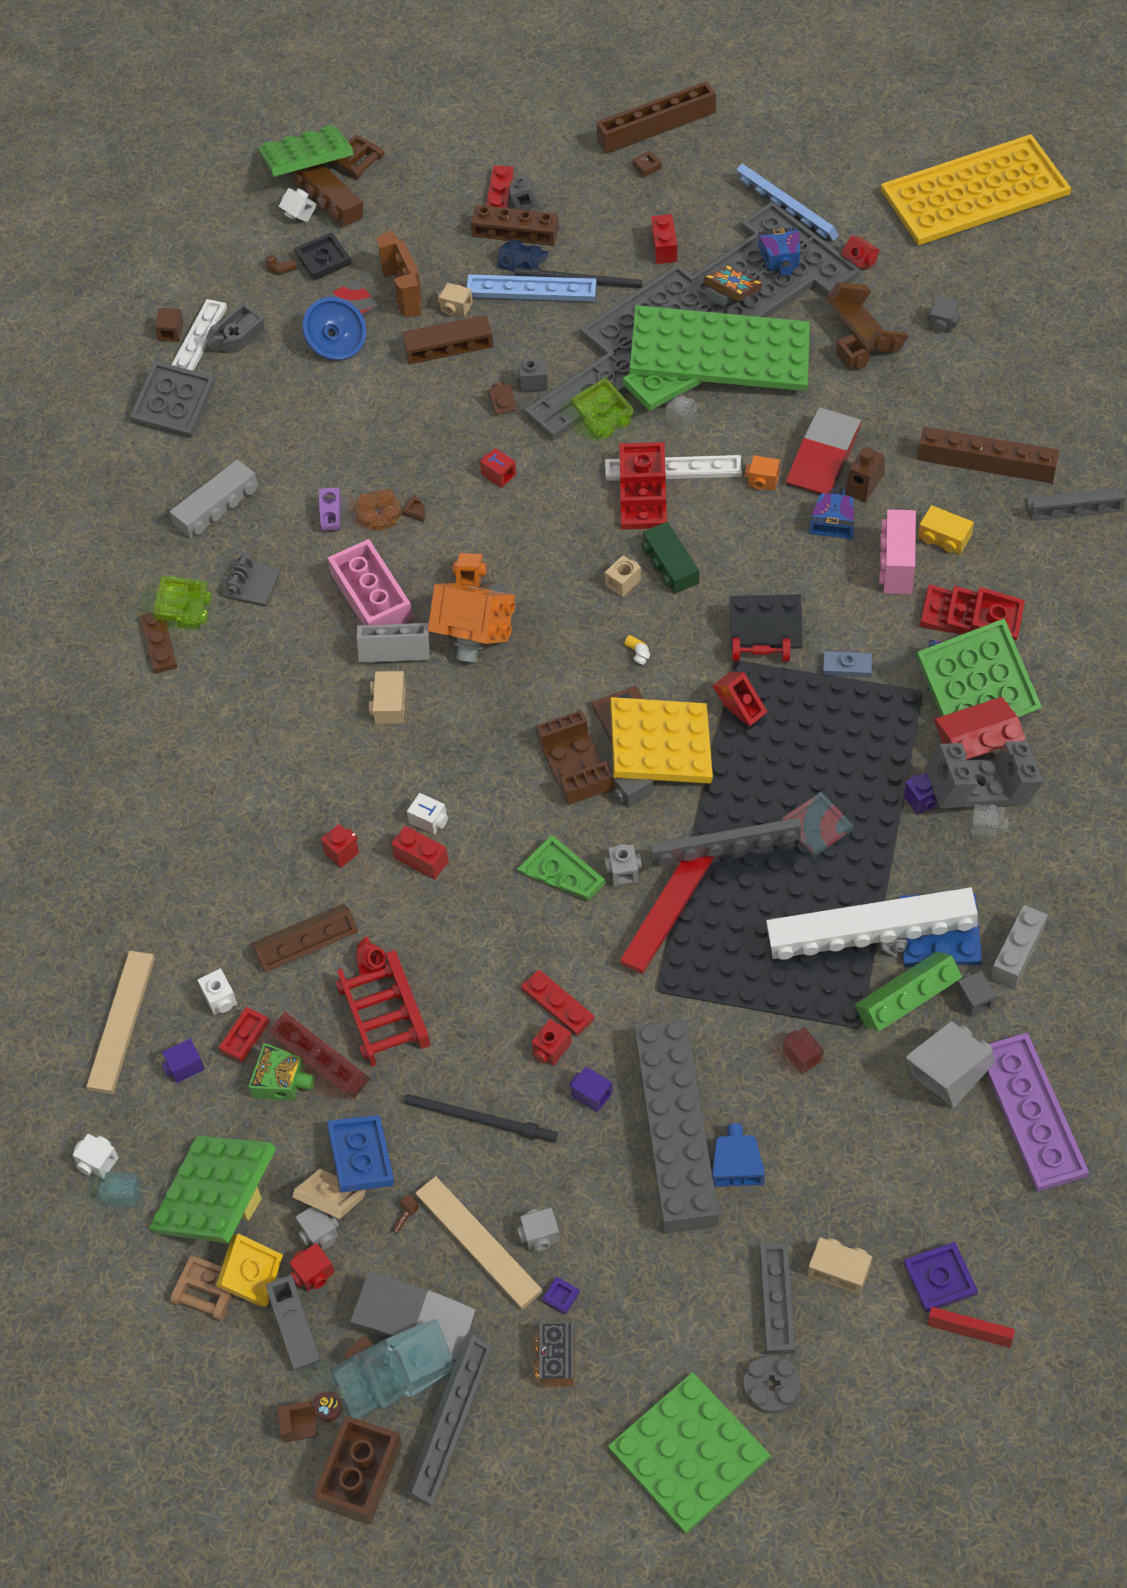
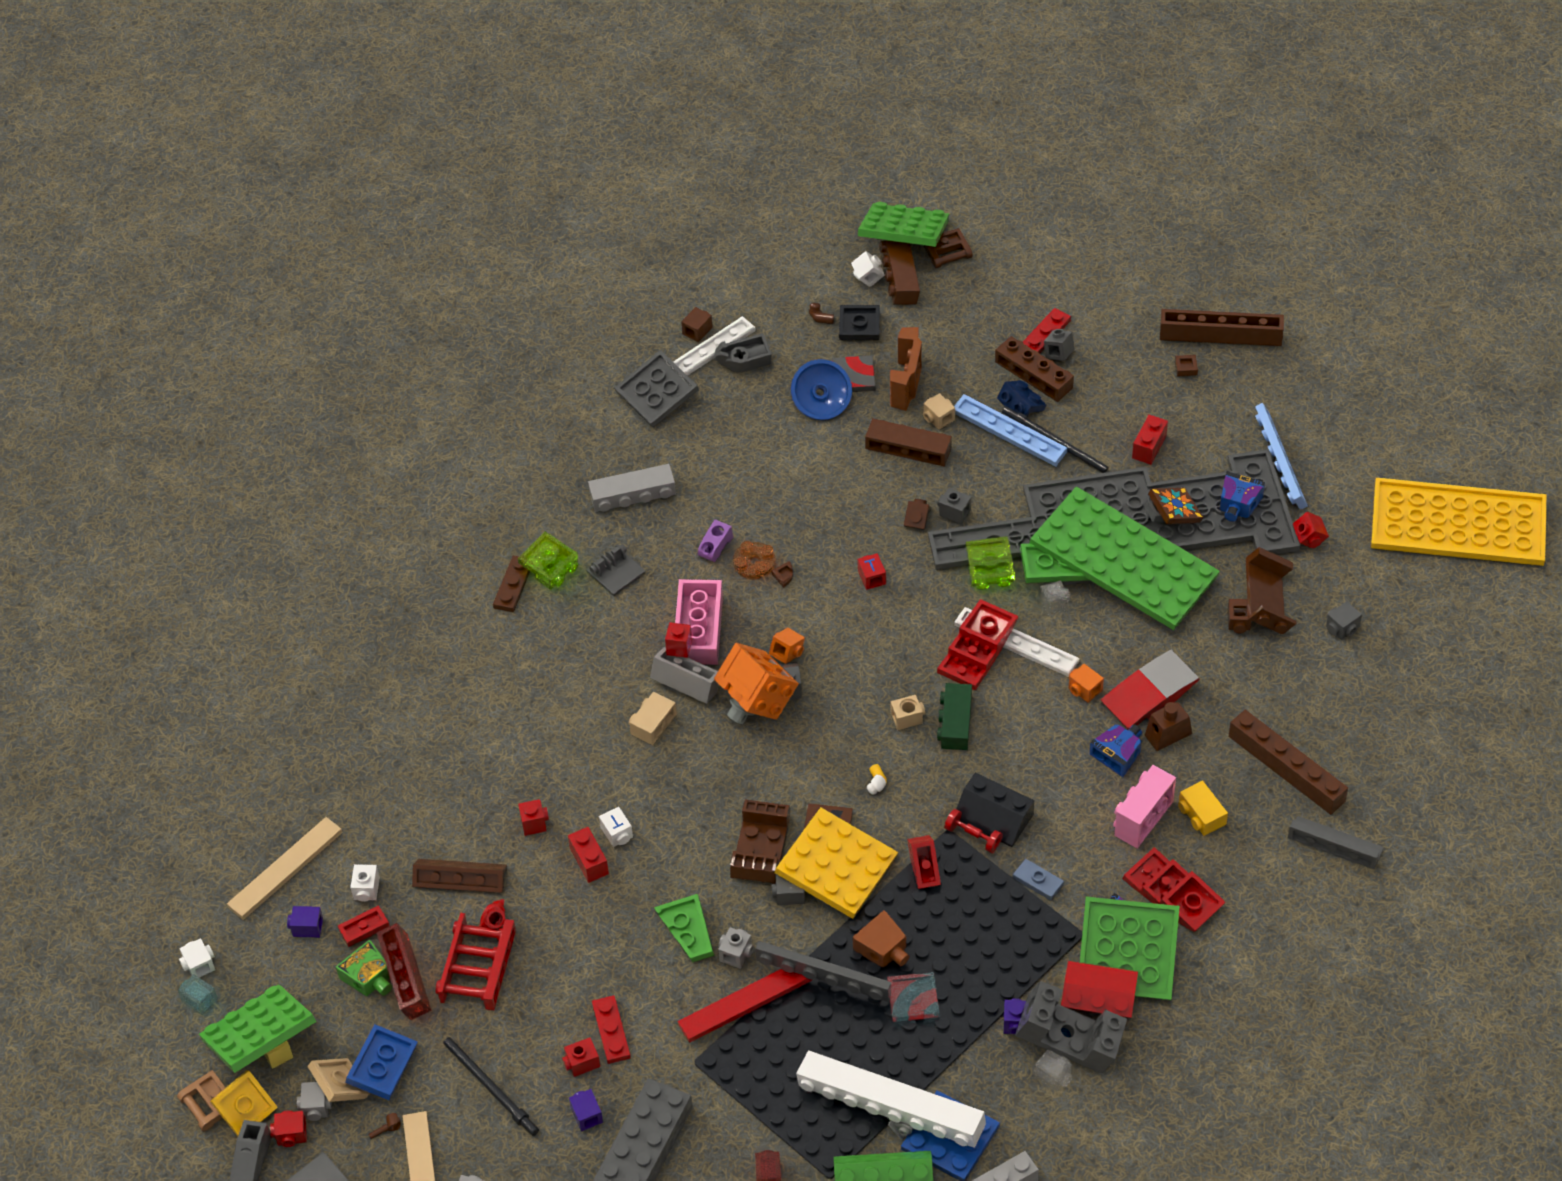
camera: 30 degrees right, 5 degrees down
none -> red brick [665,622,692,658]
none -> dark orange torso [853,910,910,967]

